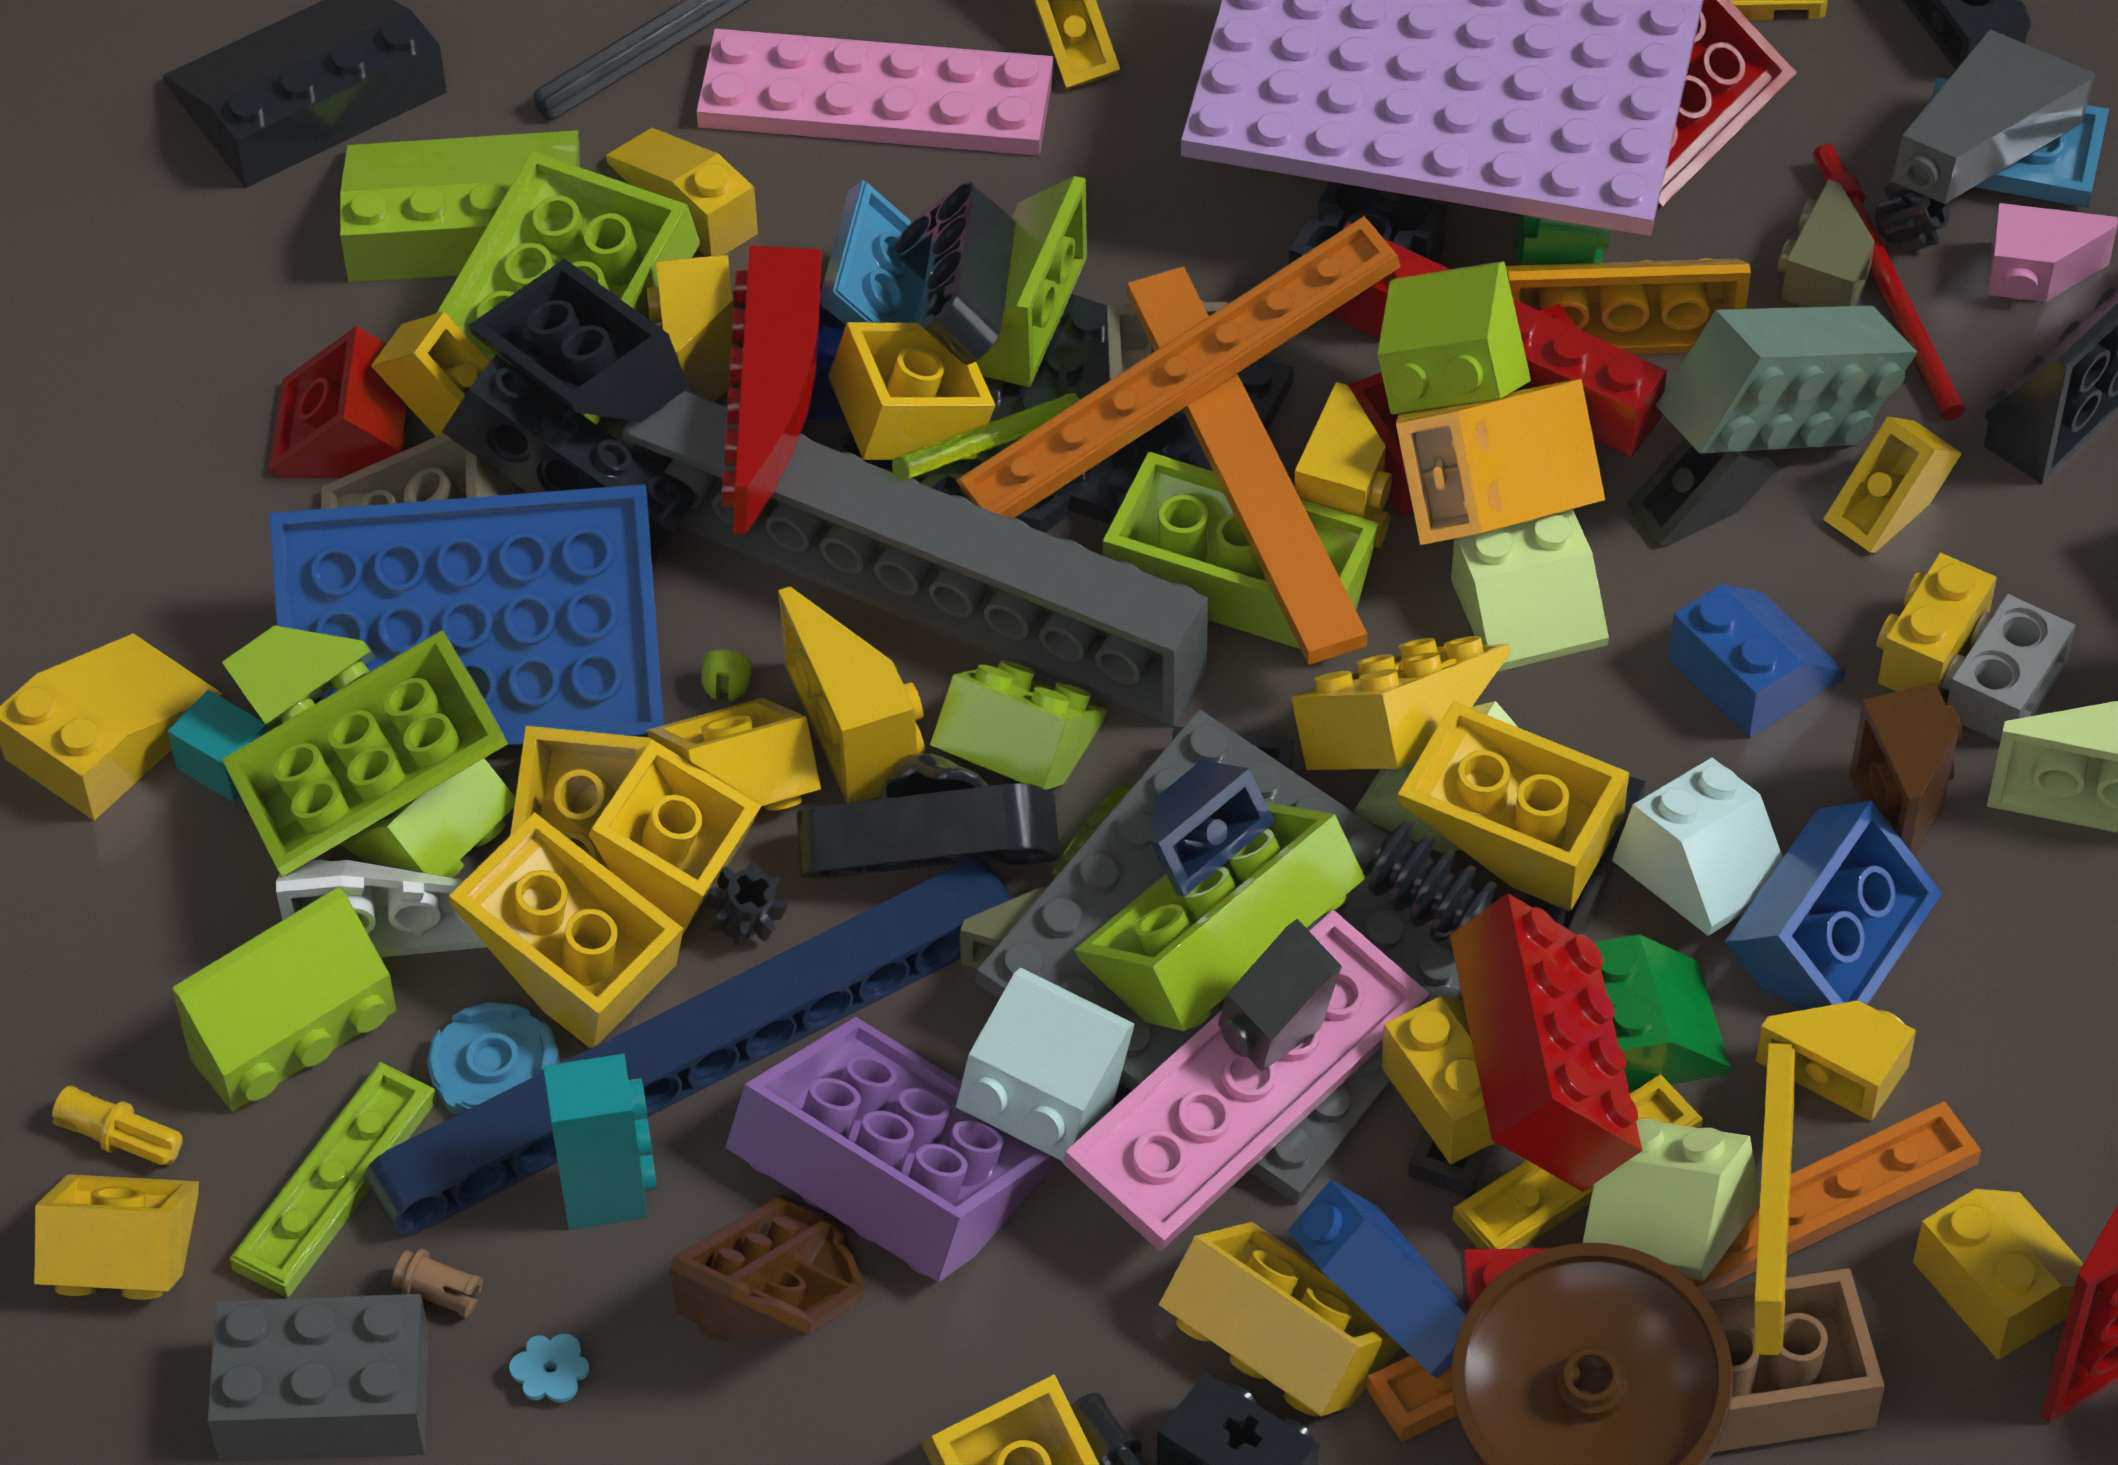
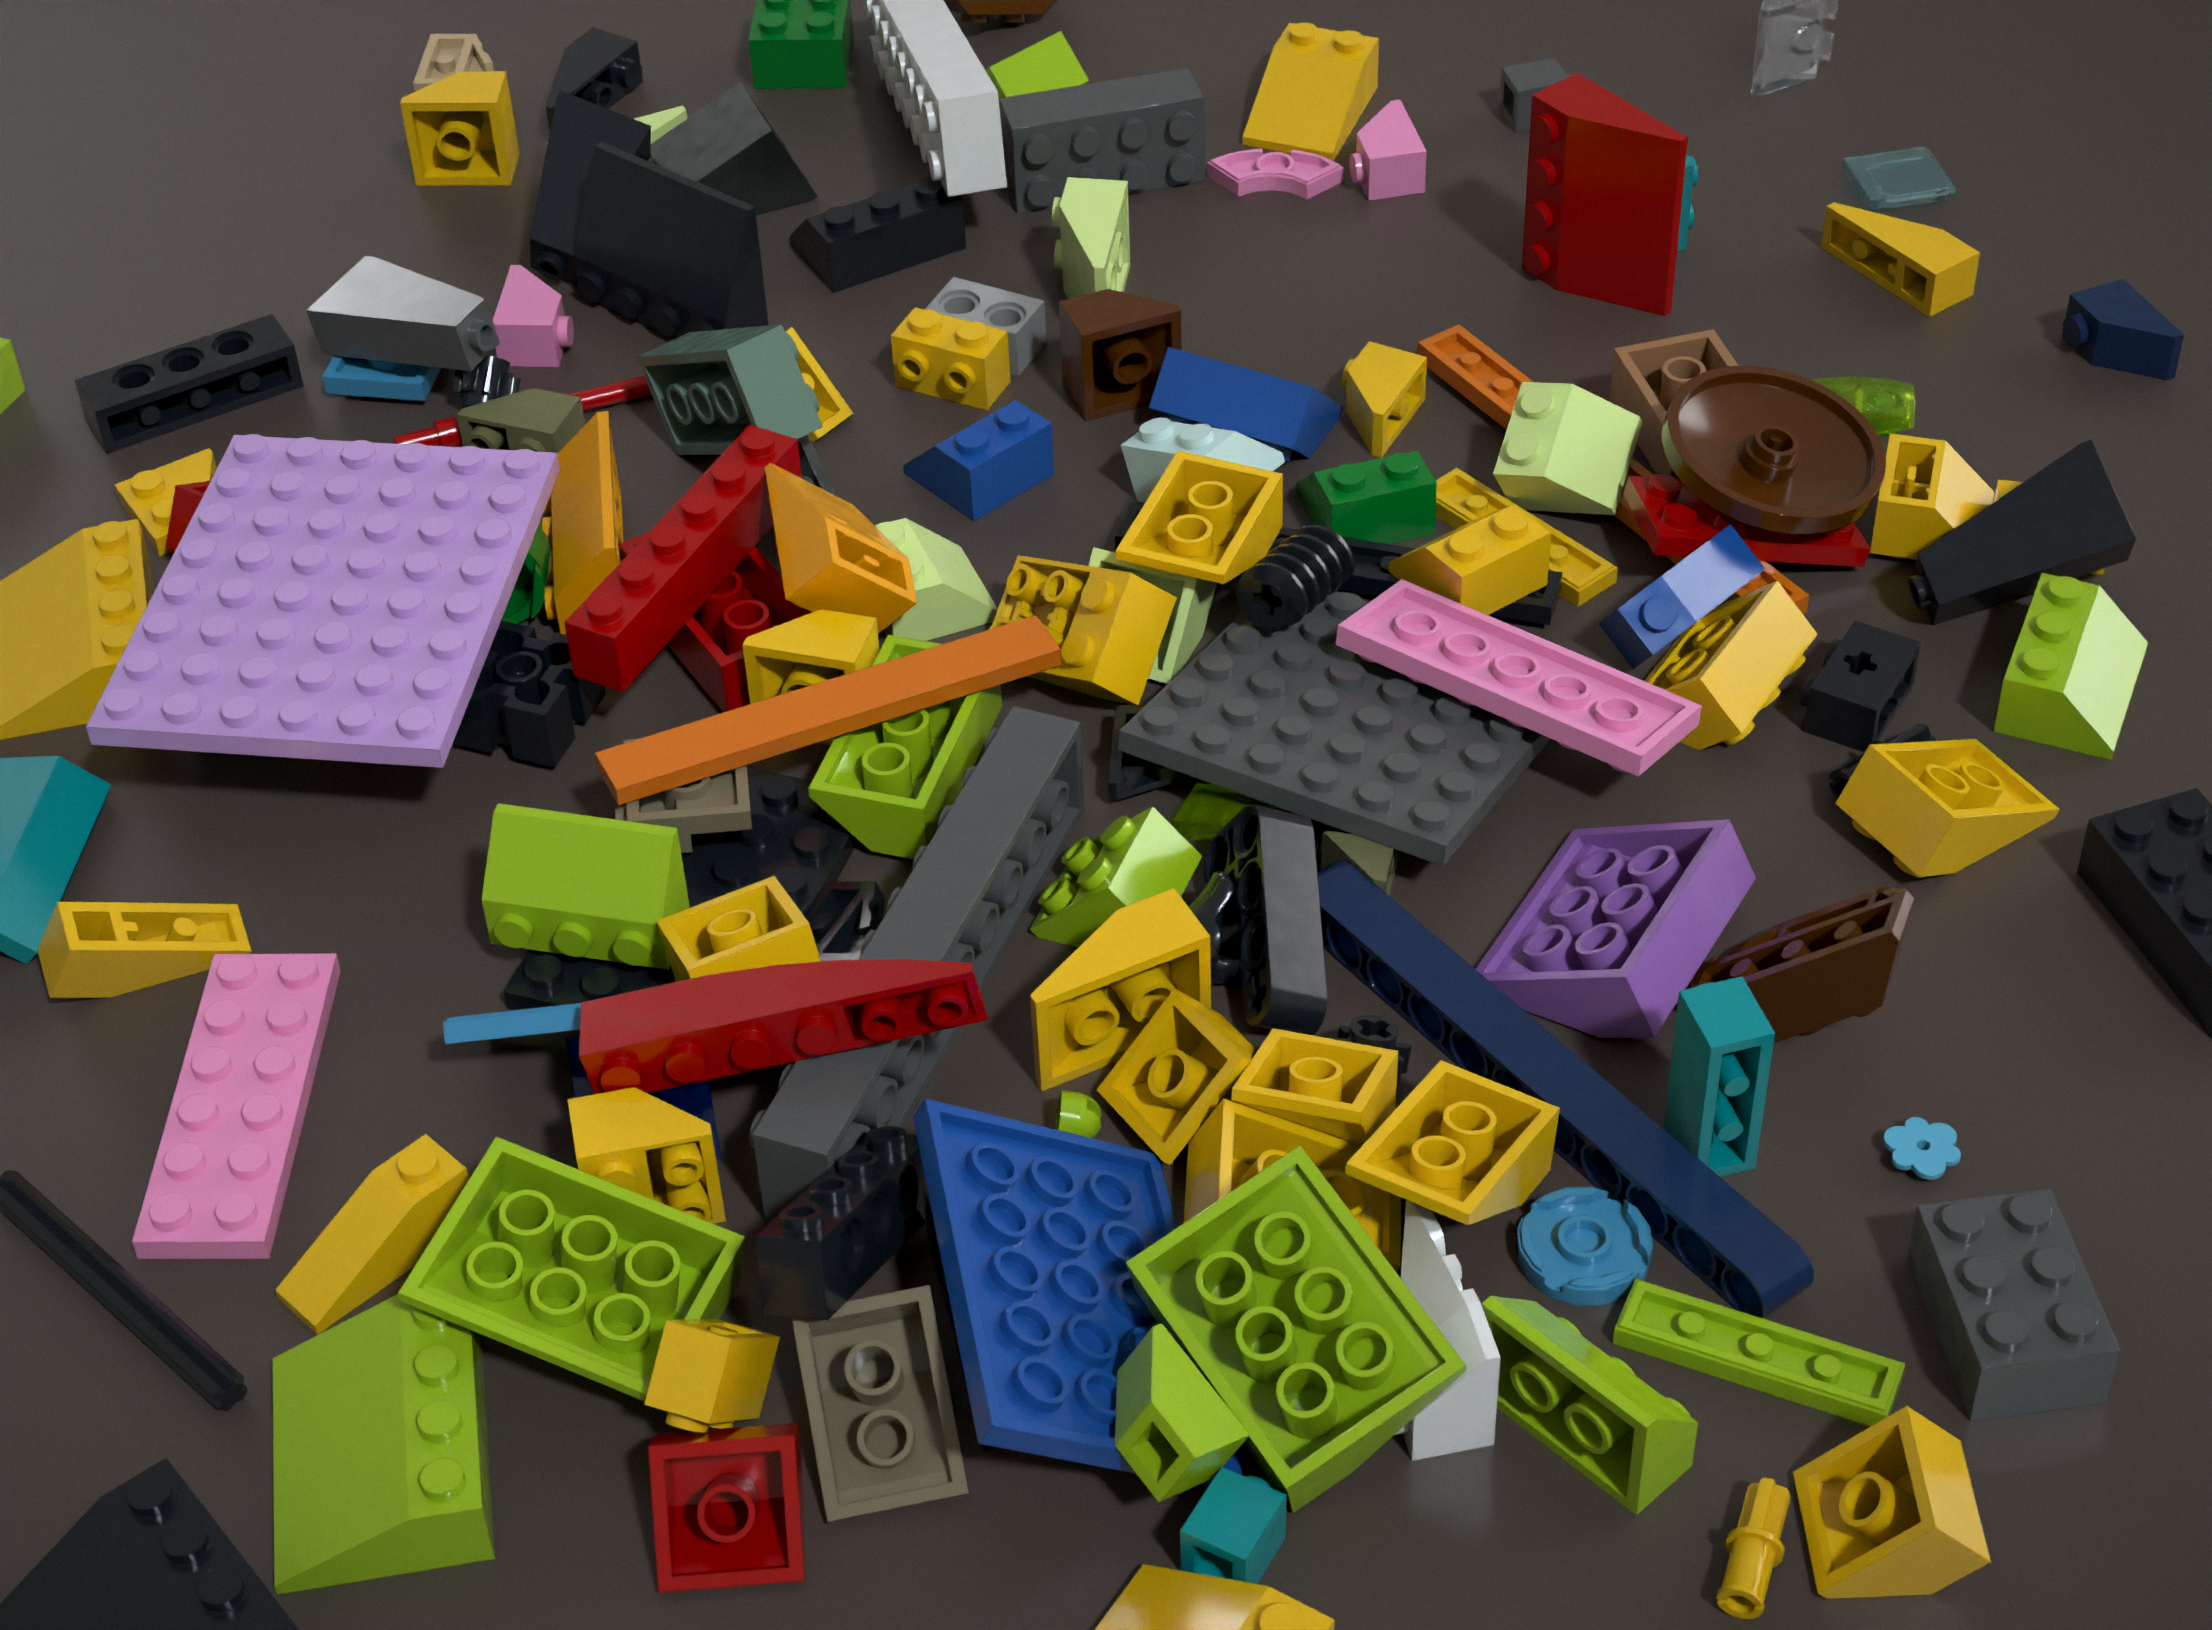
camera: 95 degrees left, 10 degrees down
medium nougat pin [391,1248,483,1318] -> none
black slope [468,258,689,422] -> none
clear neon green bar [892,393,1080,480] -> none
black beam [893,181,1015,365] -> none
orange tile [956,216,1401,518] -> none
light aqua slope [956,967,1134,1161] -> none
lime slope [1074,802,1365,1031] -> none
dark blue slope [1150,760,1275,897] -> none
pearl dark grey slope [1218,919,1342,1072] -> none
lime slope [1377,261,1531,415] -> none
red brick [1450,893,1643,1192] -> none
yellow tile [1755,1043,1795,1355] -> none
yellow slope [1913,1188,2083,1360] -> none

